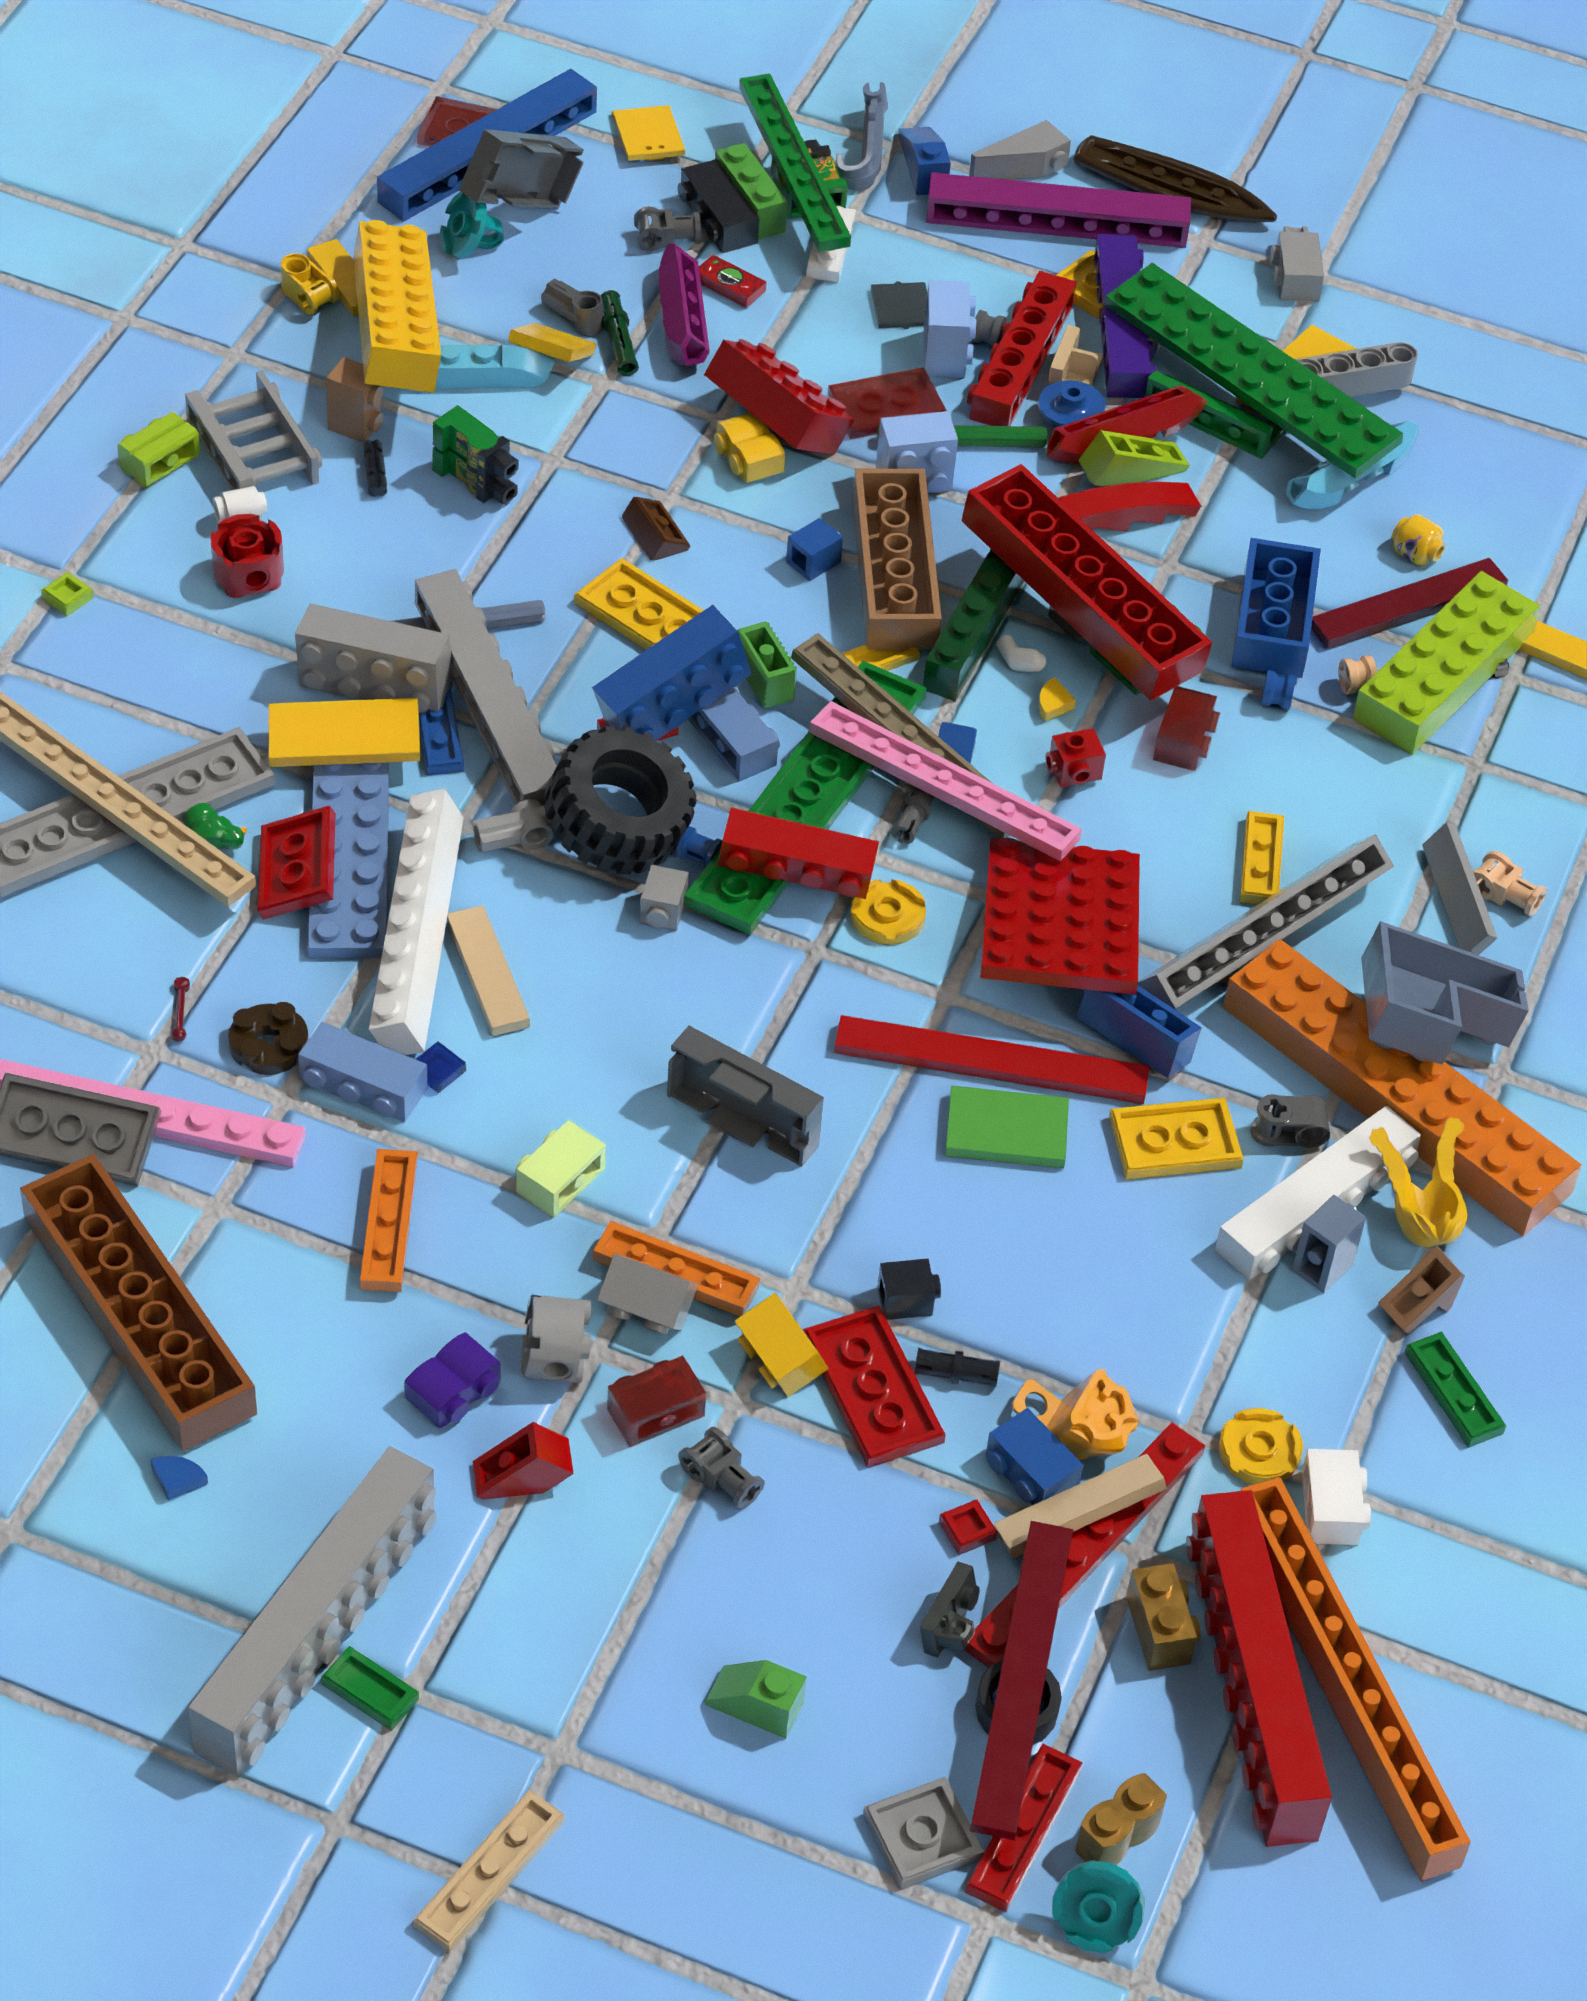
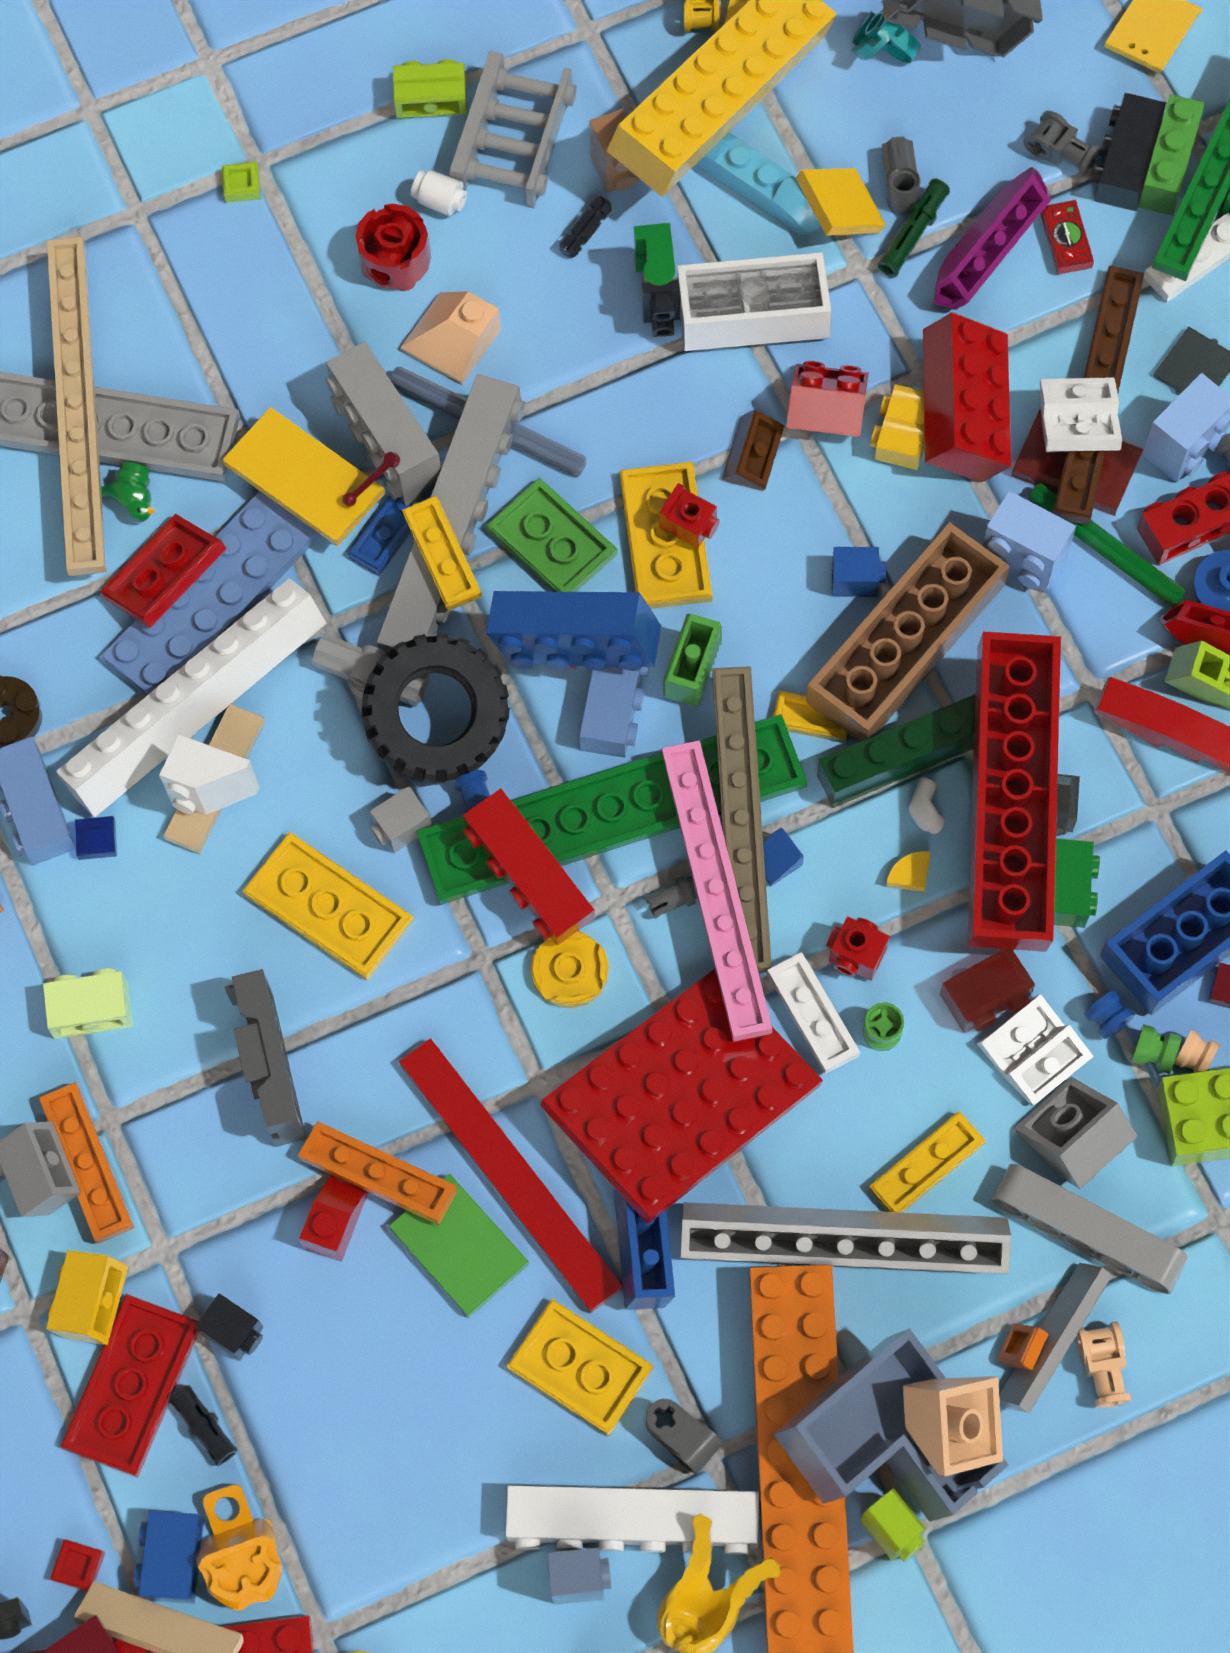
camera: 50 degrees right, 20 degrees up
none -> white slope [159,734,260,815]
none -> yellow tile [242,831,414,981]
none -> orange plate [298,1121,458,1225]
none -> red slope [299,1175,368,1262]
none -> dark red hinge [342,452,400,507]
none -> light nougat slope [400,291,501,385]
none -> yellow tile [402,495,482,611]
none -> bright green tile [486,477,618,592]
none -> red brick [659,483,720,548]
none -> brick [677,252,831,351]
none -> white plate [767,952,860,1074]
none -> slope [786,361,869,437]
none -> lime brick [860,1488,927,1562]
none -> bright green wheel [863,1002,904,1051]
none -> light nougat slope [903,1376,1003,1476]
none -> white slope [977,994,1094,1105]
none -> light grey beam [991,1164,1188,1294]
none -> orange tile [997,1323,1048,1371]
none -> light grey slope [1014,1077,1138,1189]
none -> white slope [1040,378,1122,452]
none -> reddish brown tile [1053,265,1144,525]
none -> bright green wheel [1131,1024,1182,1074]

